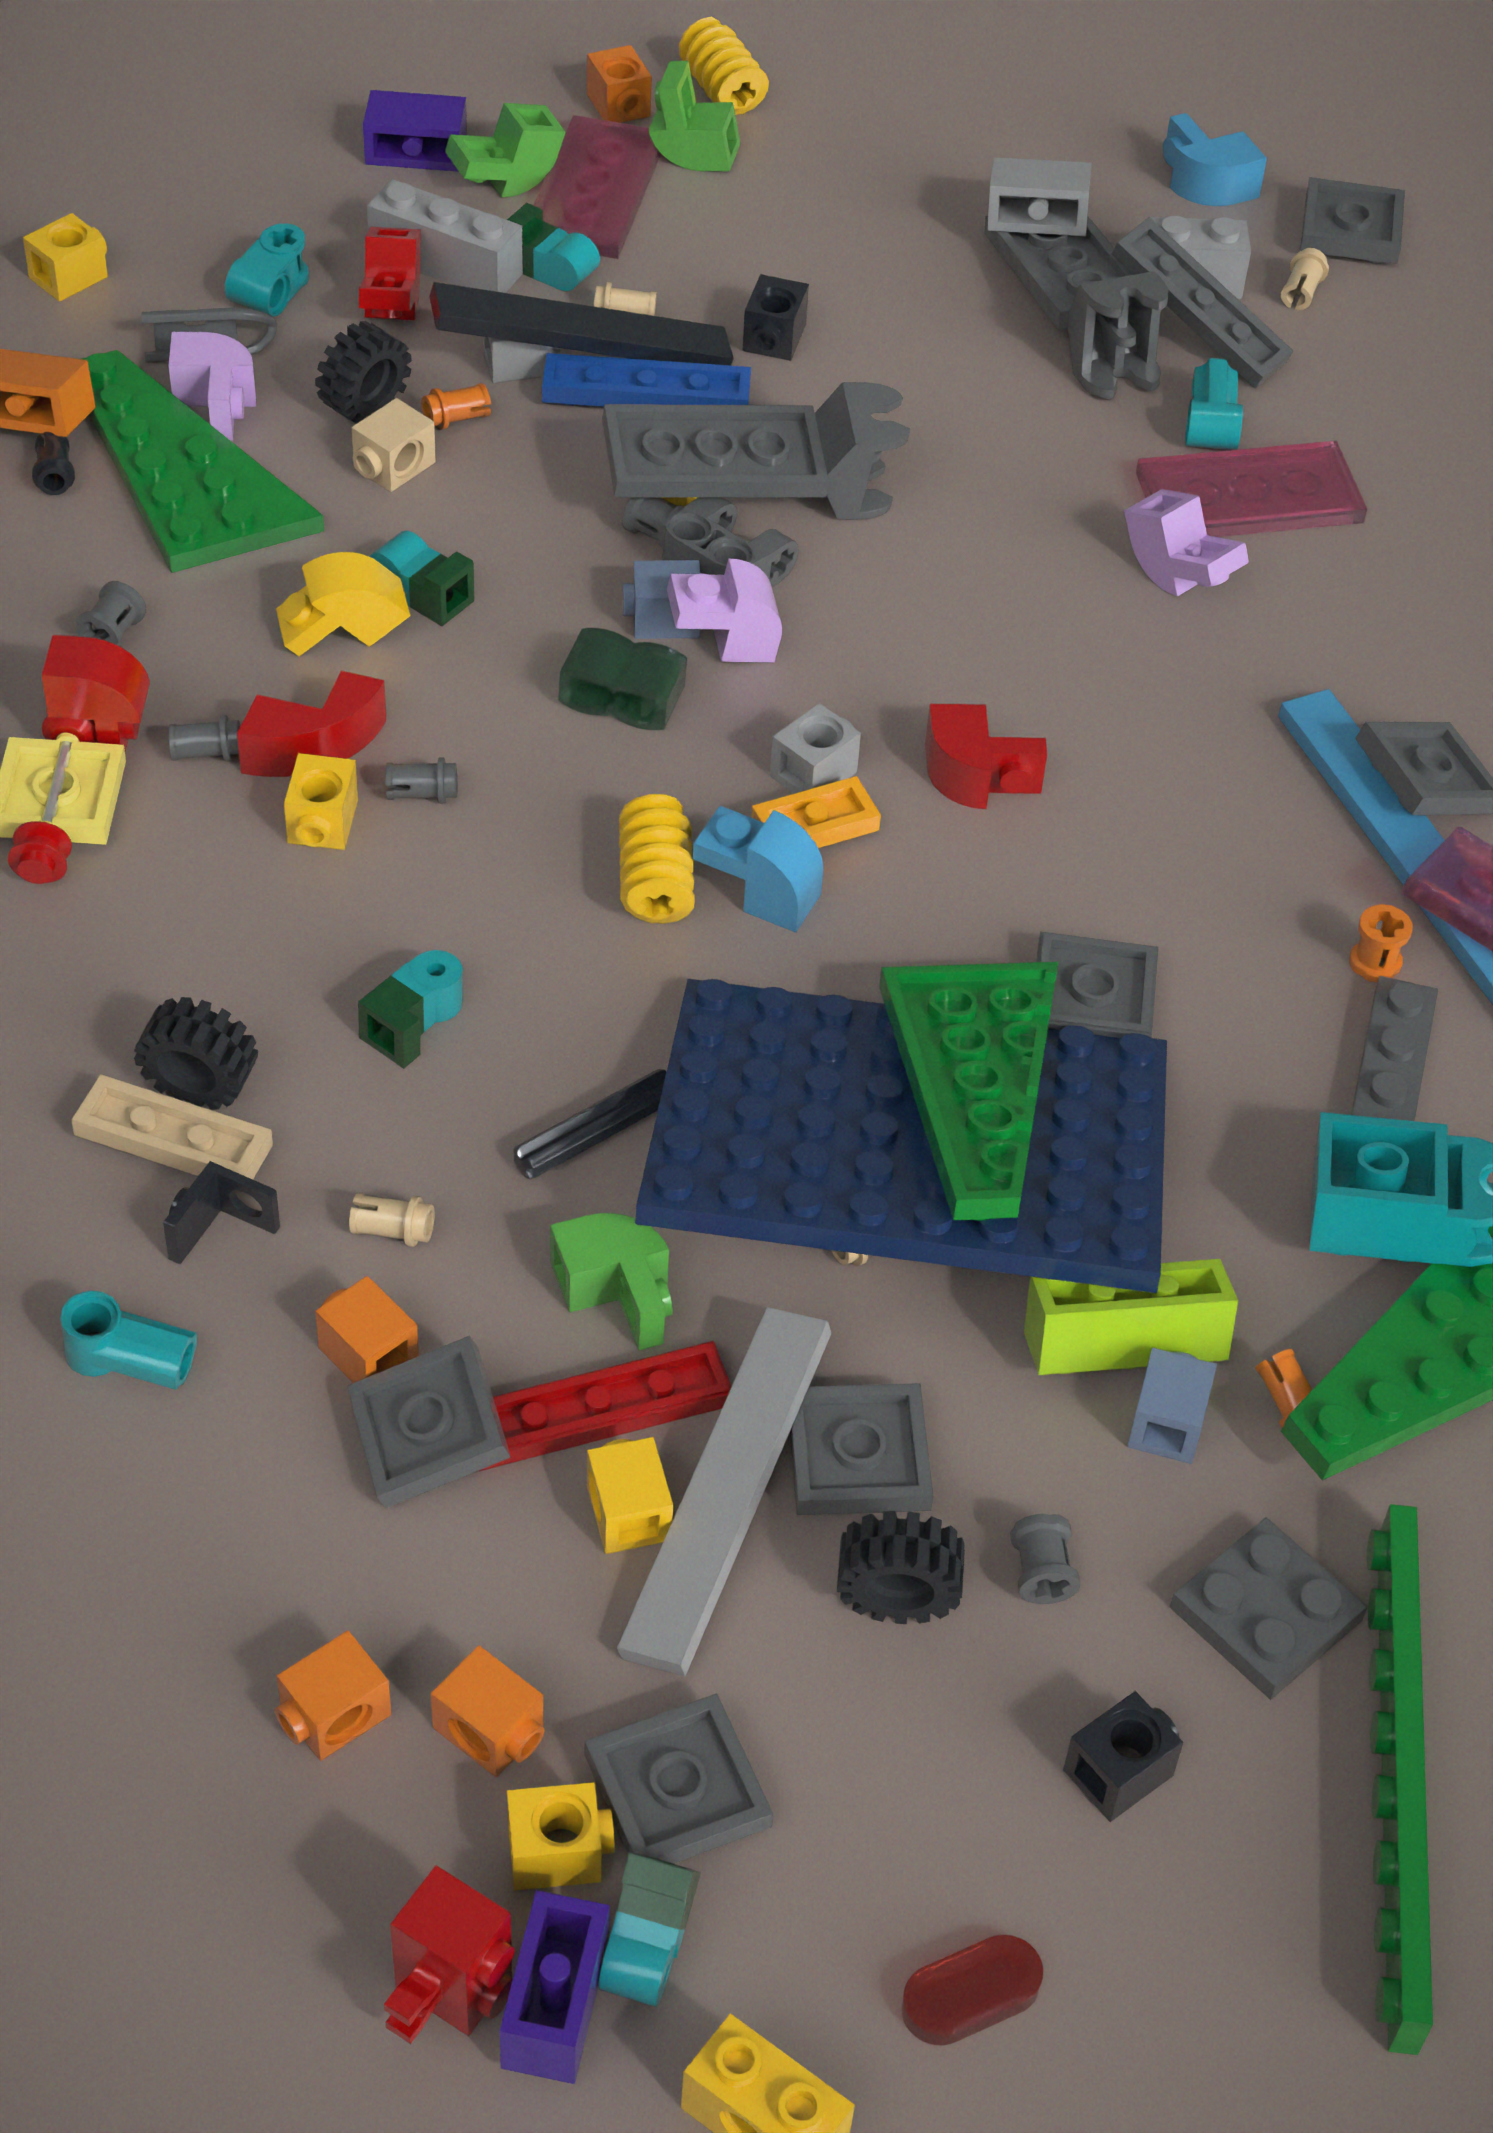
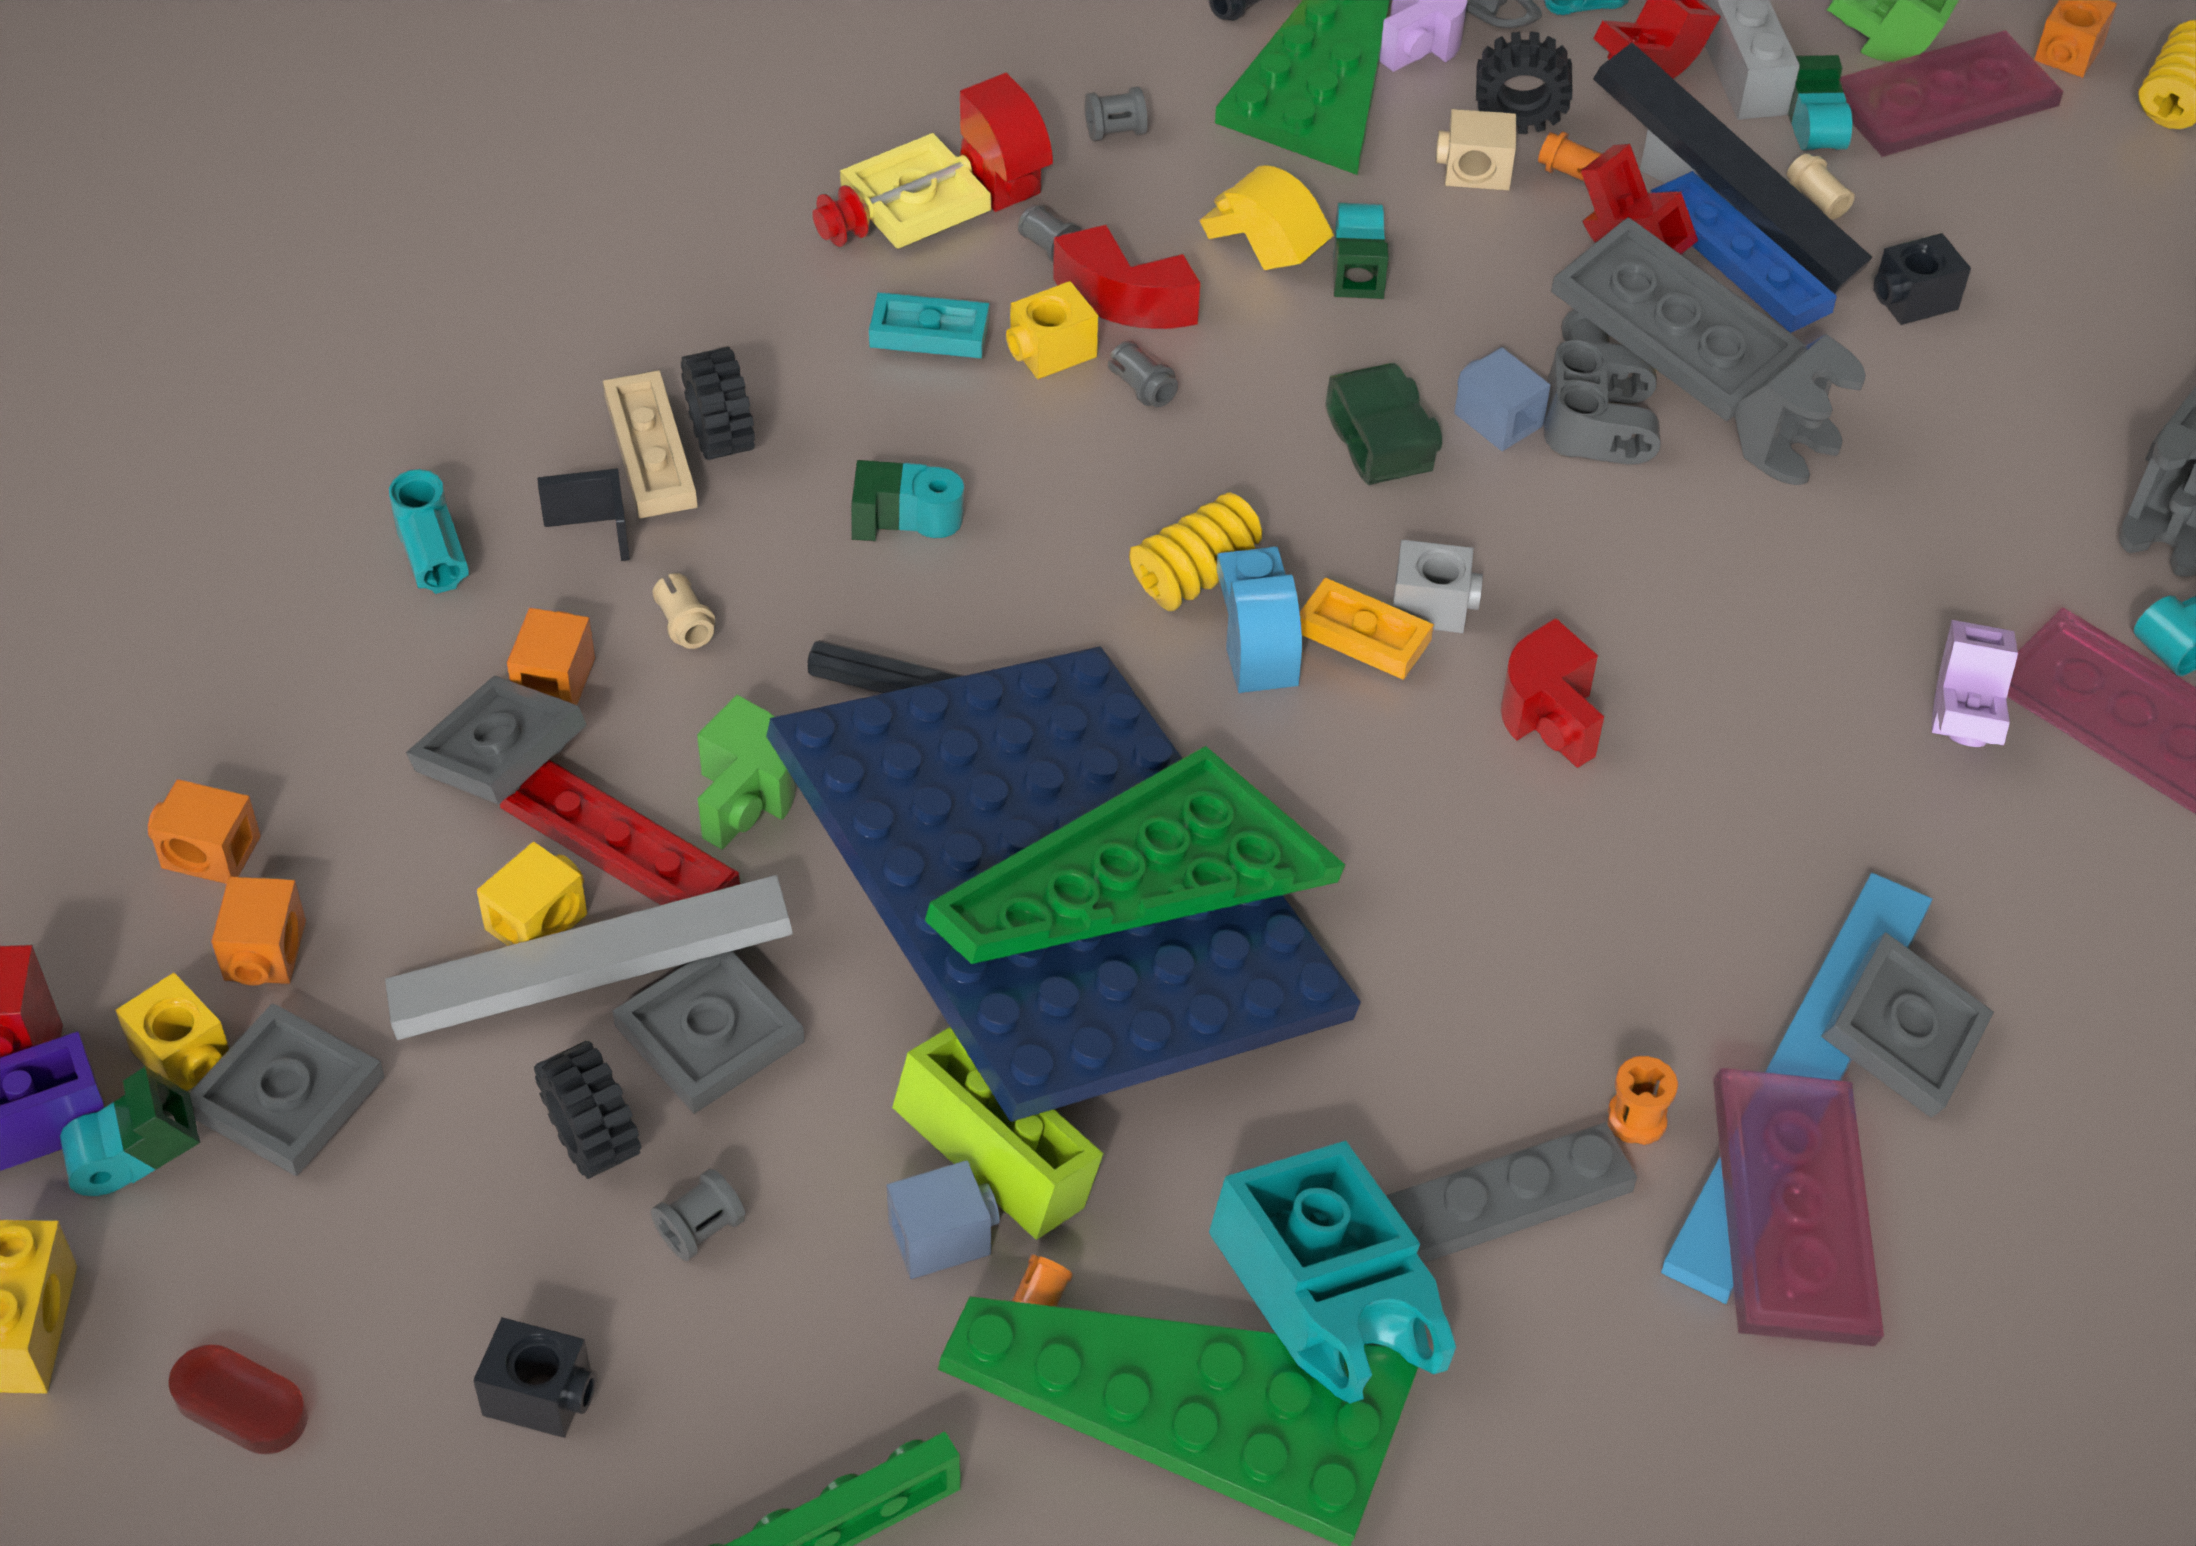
camera: 55 degrees right, 0 degrees up
bright green brick [648,61,741,171] -> none
lavender brick [667,558,782,663] -> none
dark grey plate [1036,931,1158,1038] -> none
dark grey plate [1170,1517,1367,1700] -> none
none -> teal plate [869,292,990,358]
none -> red brick [1581,144,1698,255]

